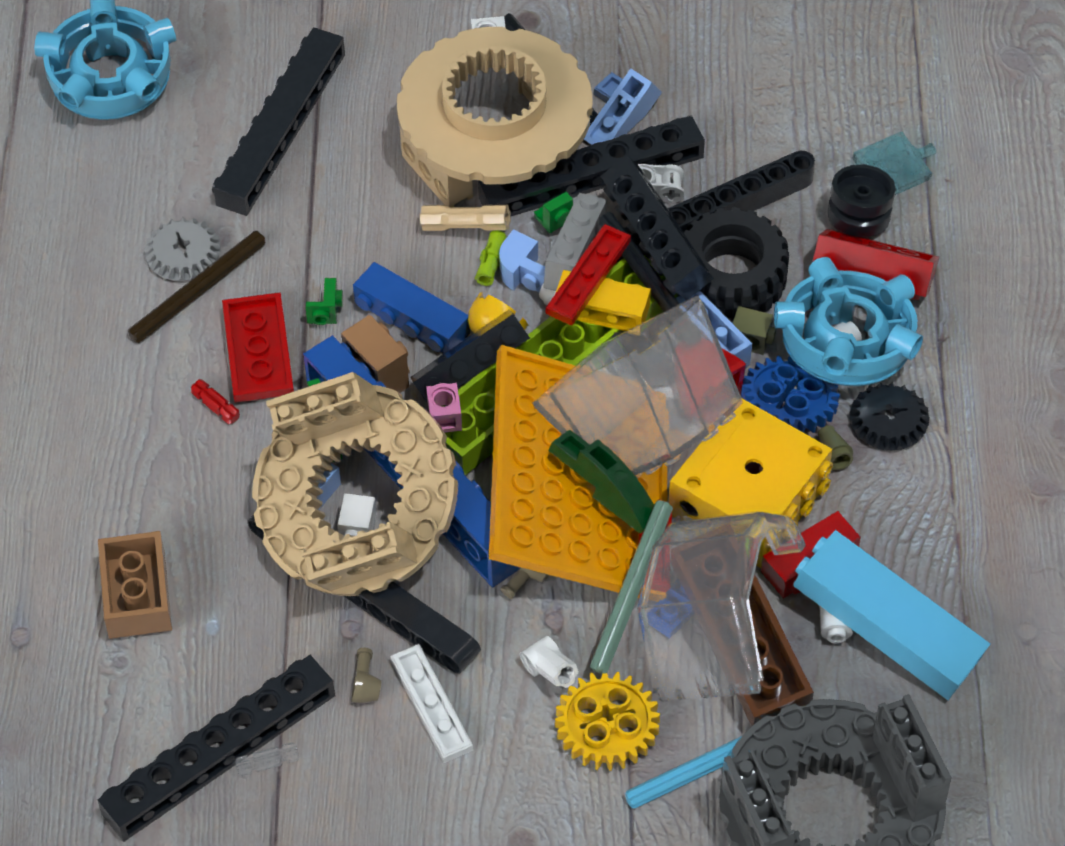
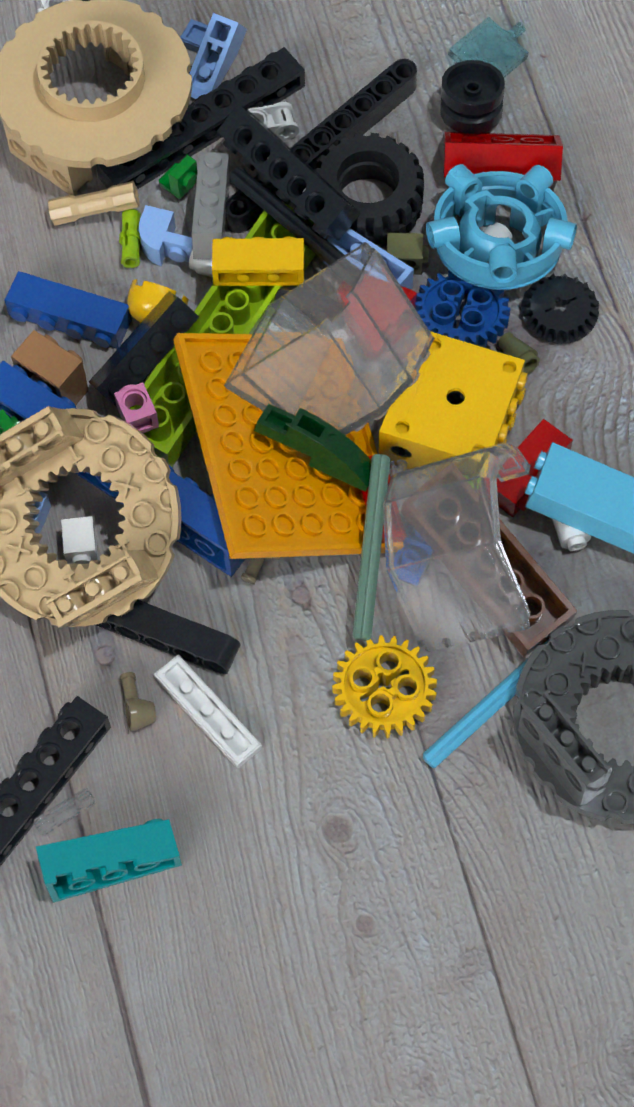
camera: 15 degrees left, 10 degrees up
white piece [520,636,579,688] -> none
red tile [546,224,631,326] -> none
none -> teal wedge [36,818,182,903]

